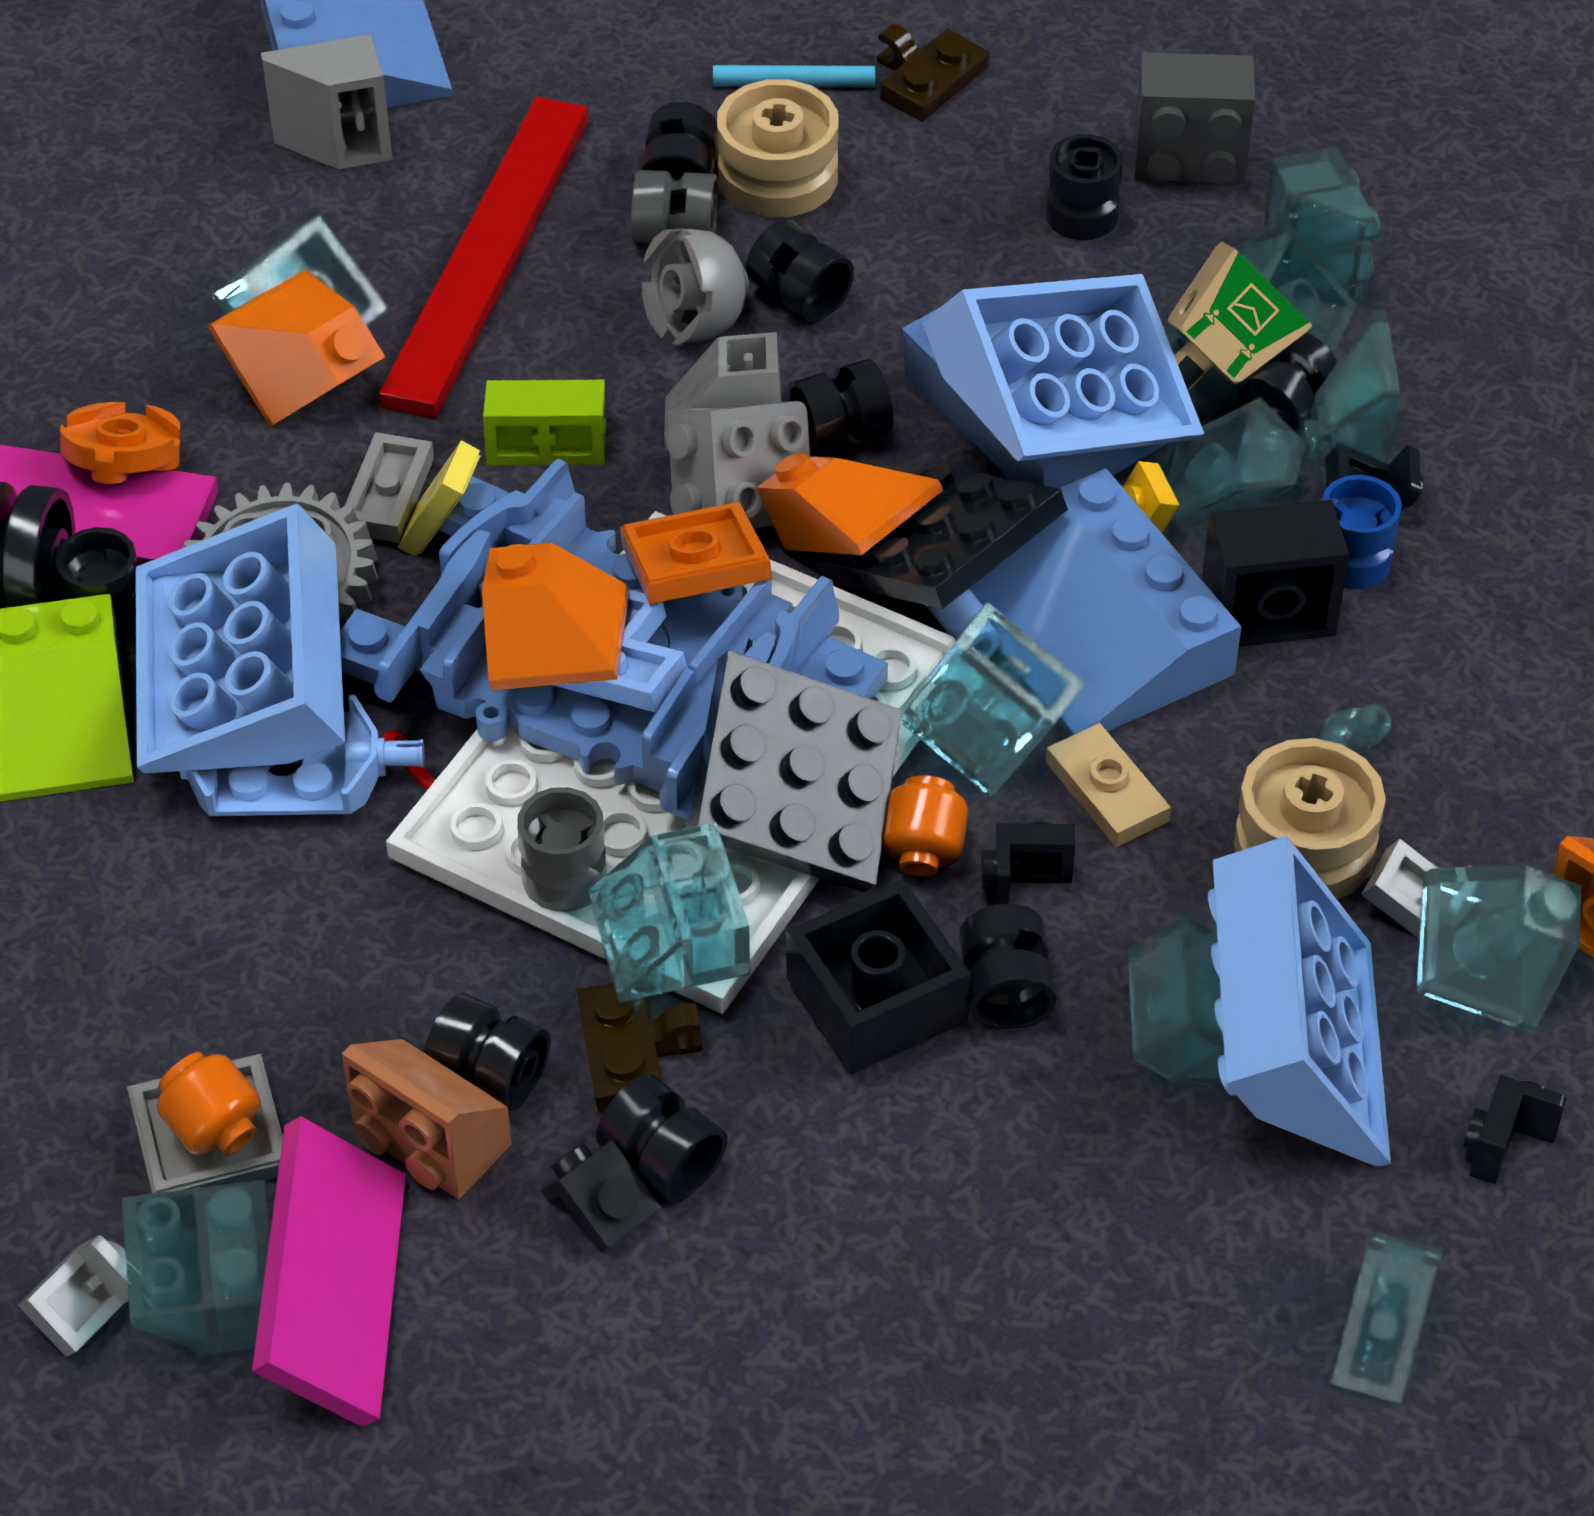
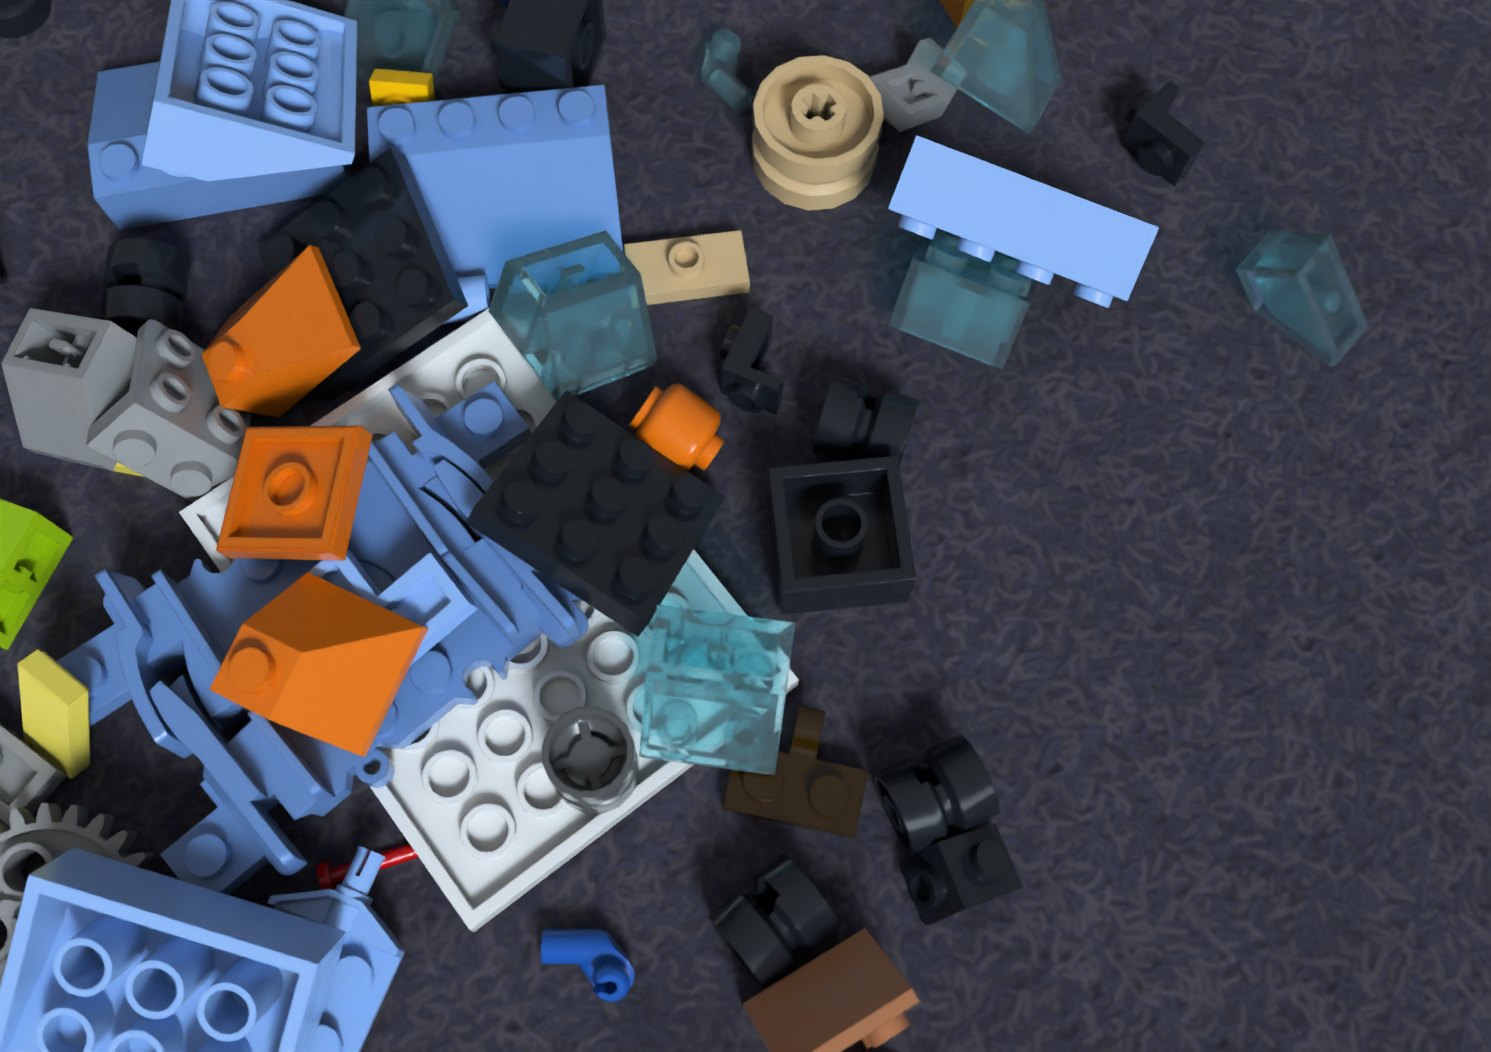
camera: 70 degrees left, 20 degrees up
none -> blue arm [541,928,635,1002]

